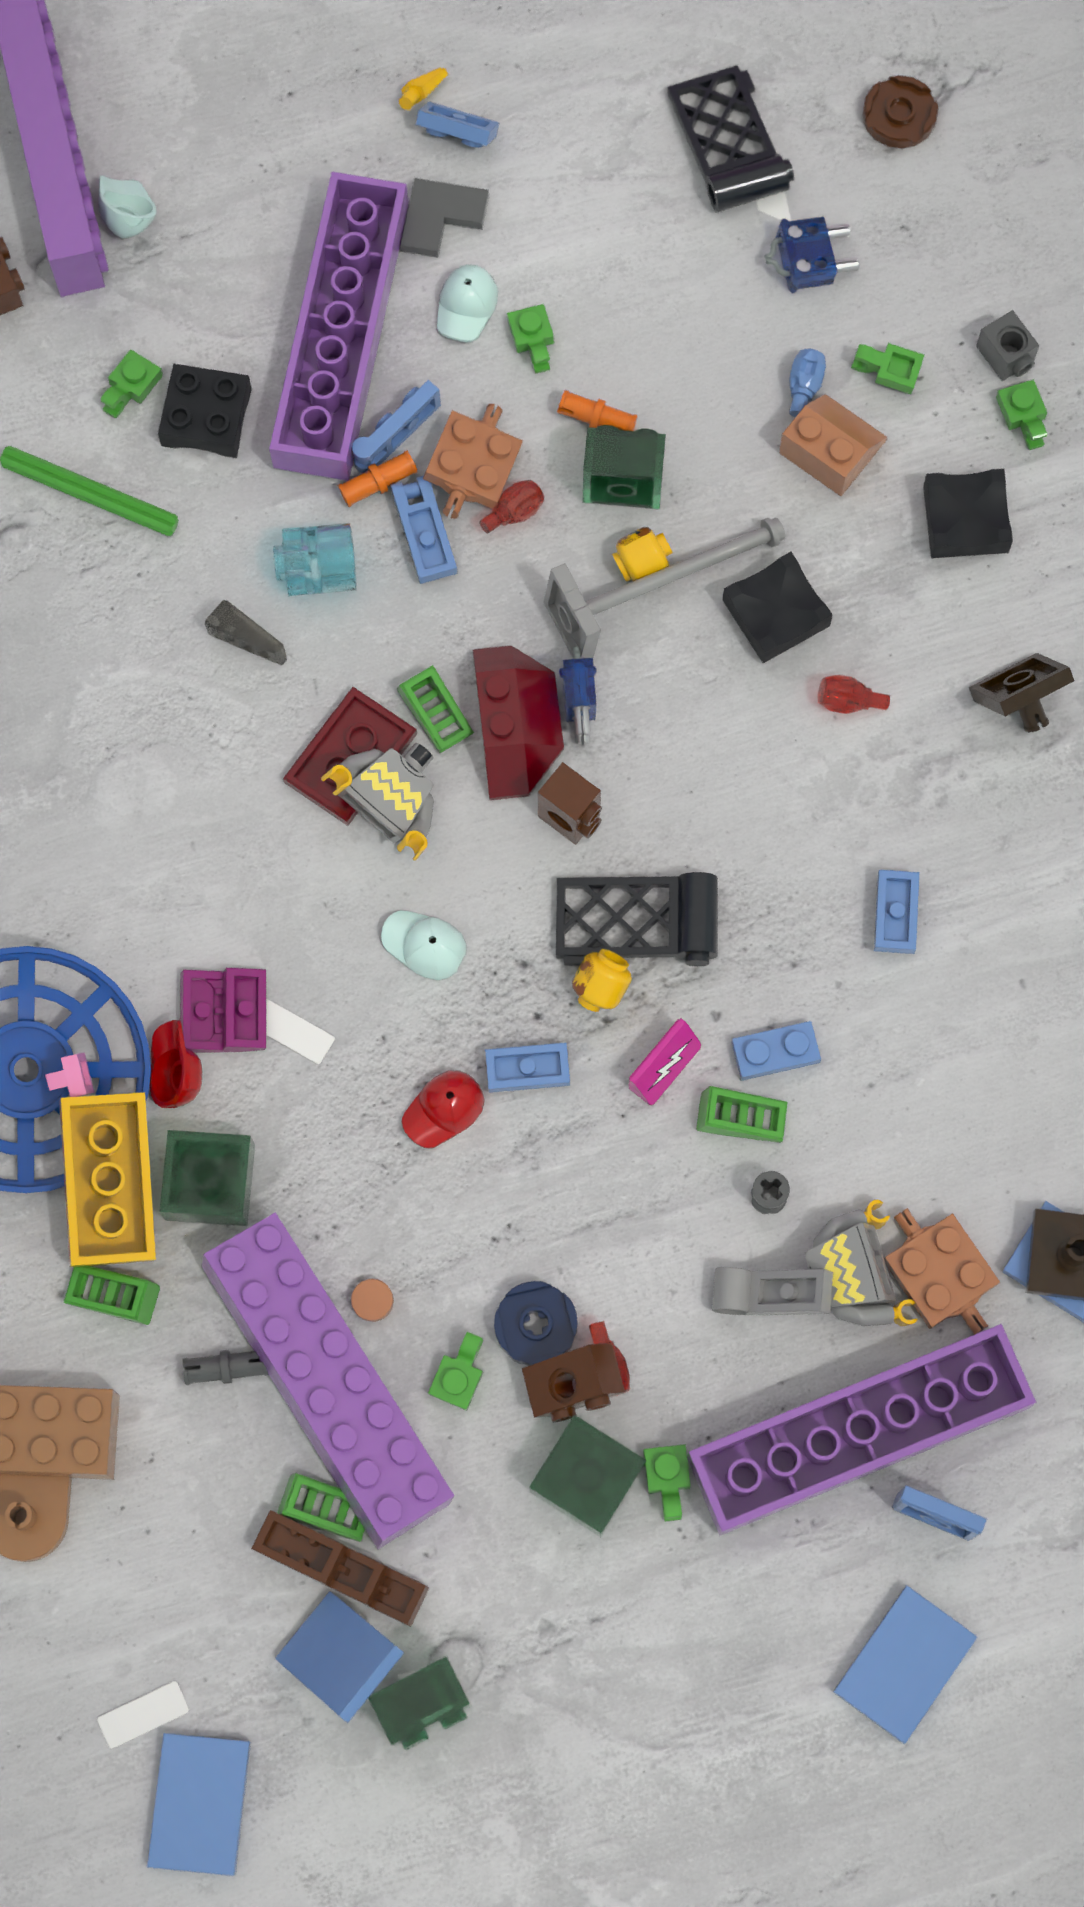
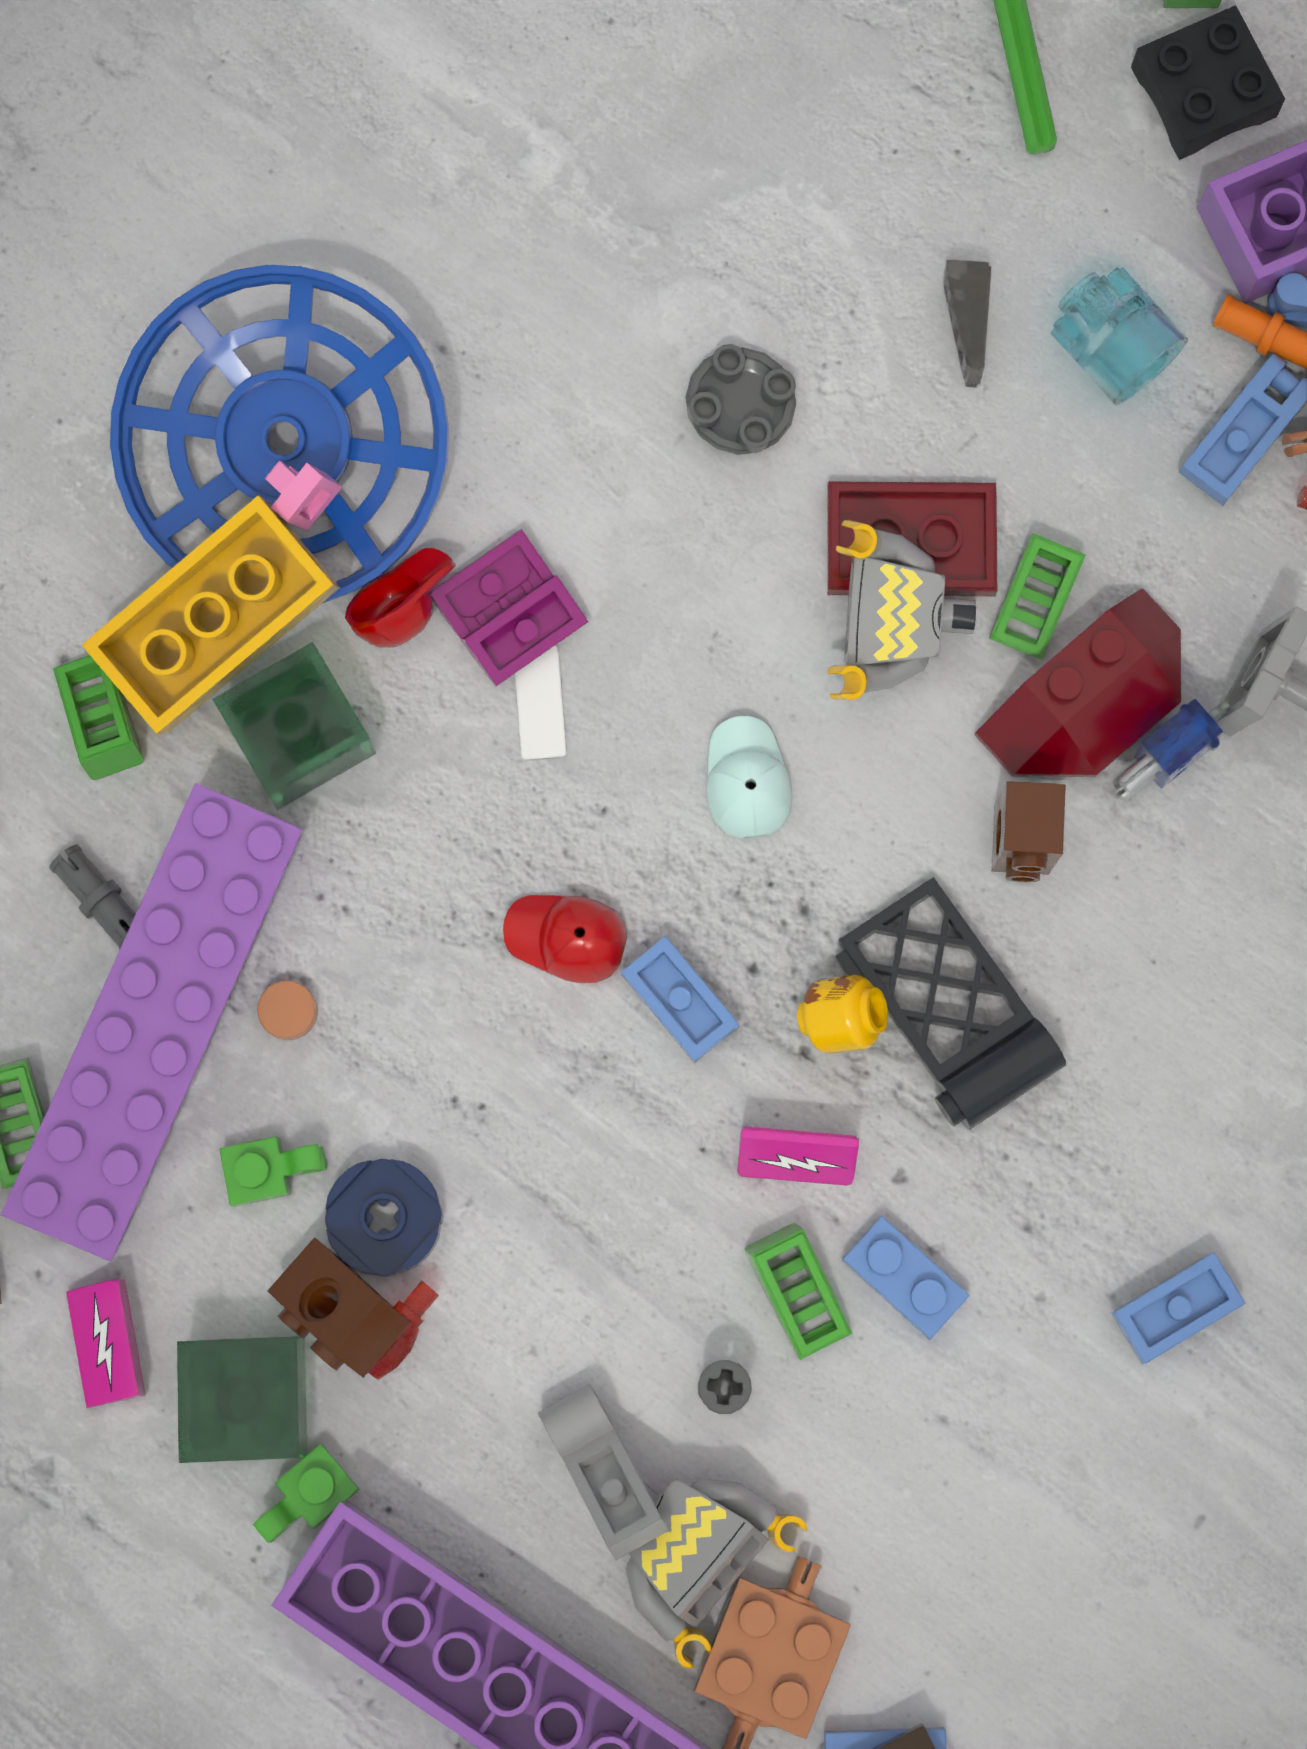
camera: 55 degrees right, 5 degrees up
none -> dark pink slope [66,1278,146,1408]
none -> dark grey dish [685,344,796,455]

